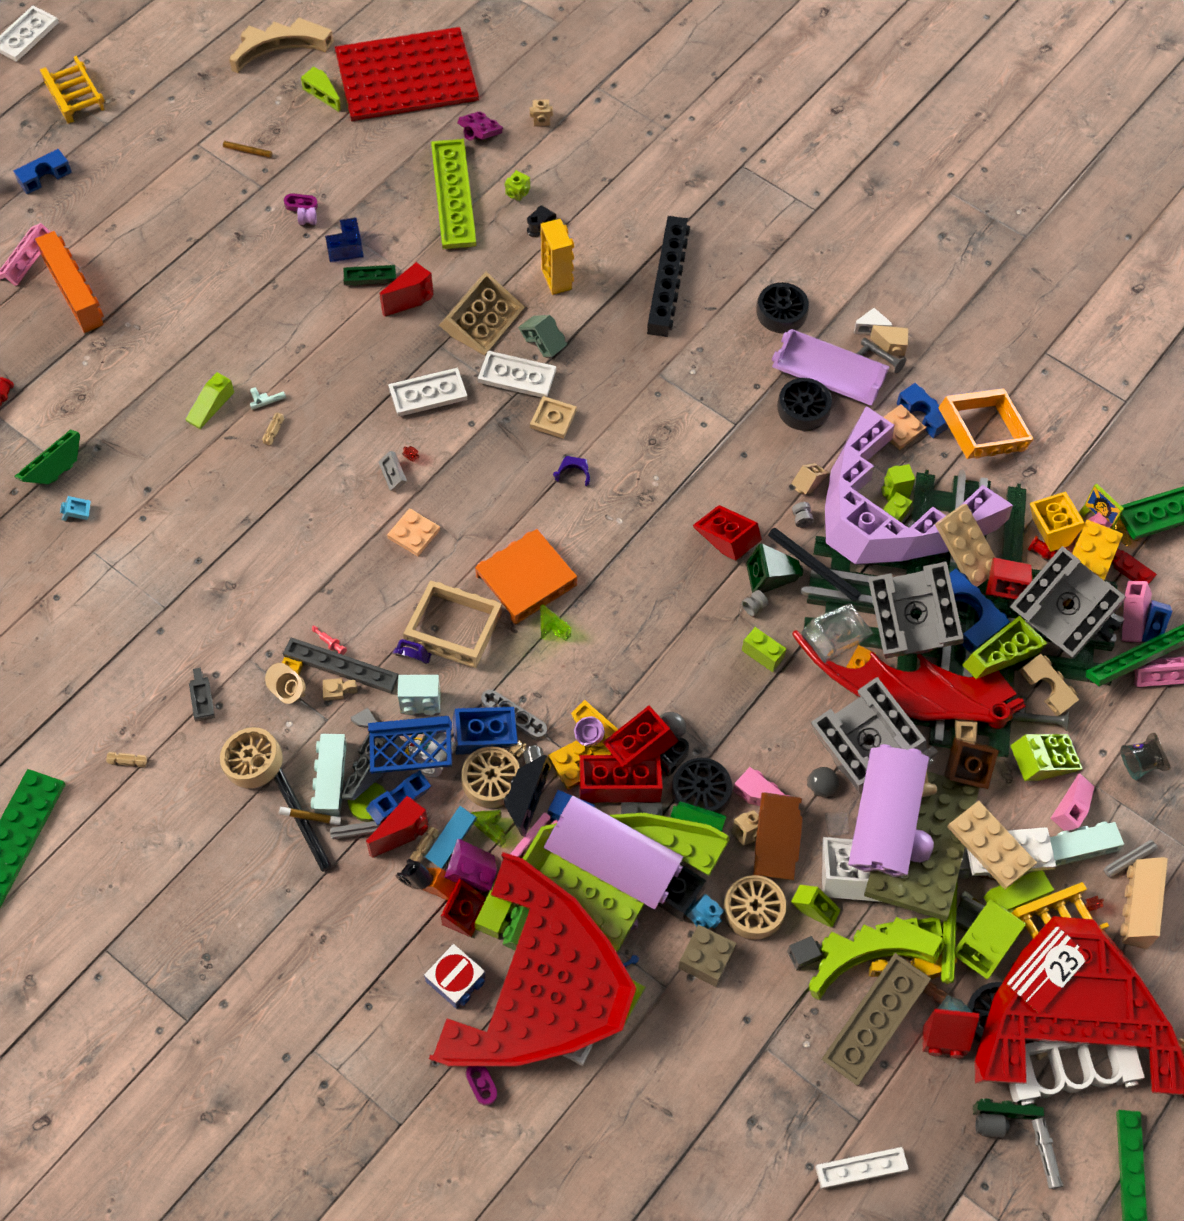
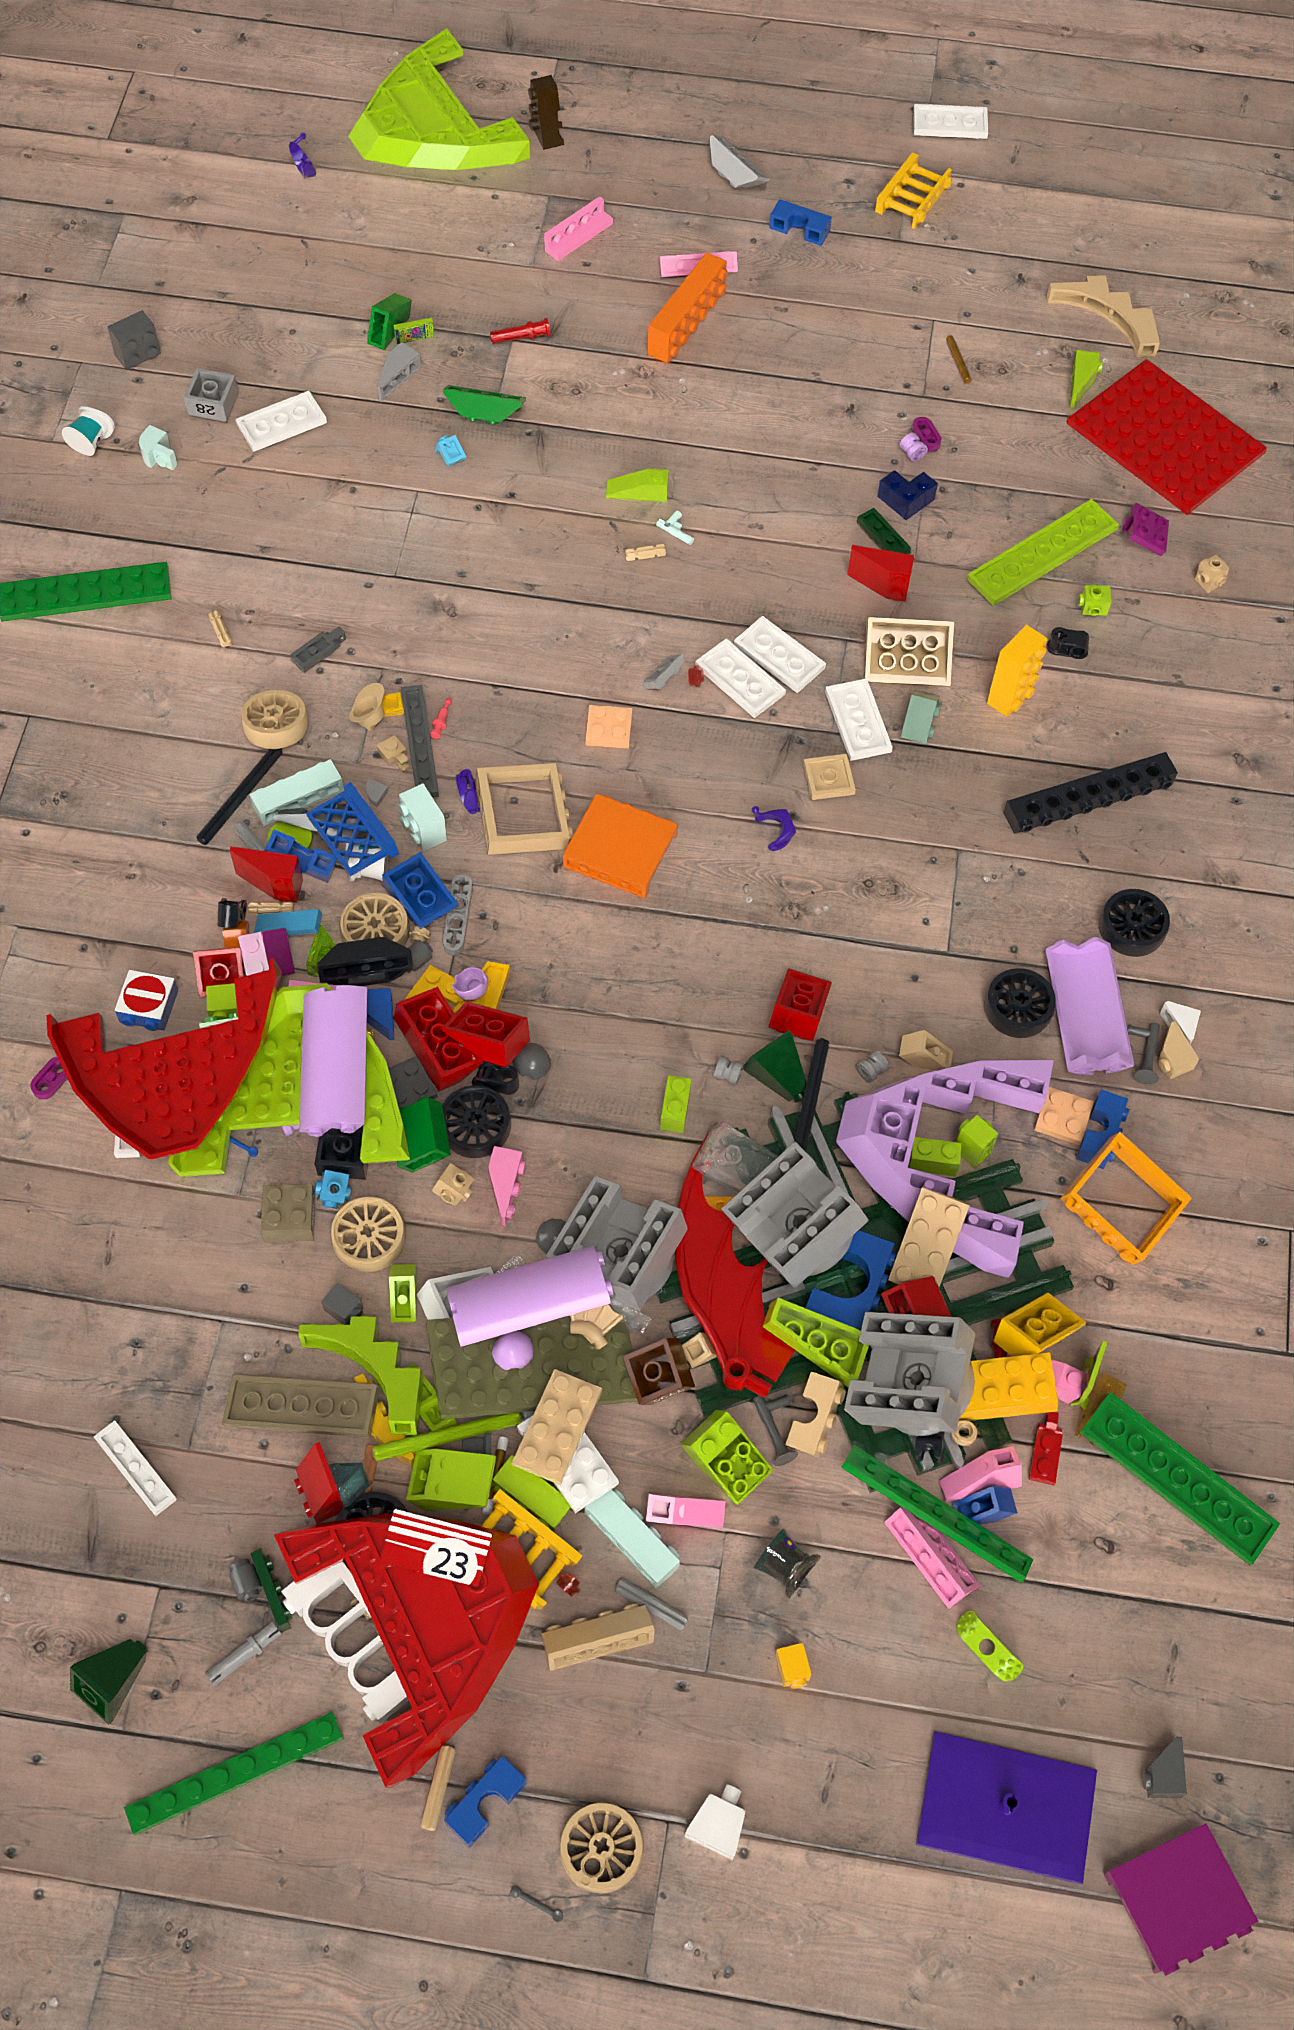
camera: 60 degrees right, 0 degrees up
pearl gold bar [279,807,341,825] -> none
clear neon green slope [540,604,571,641] -> none
dark orange piece [753,792,803,880] -> none
none -> white plate [695,638,786,718]

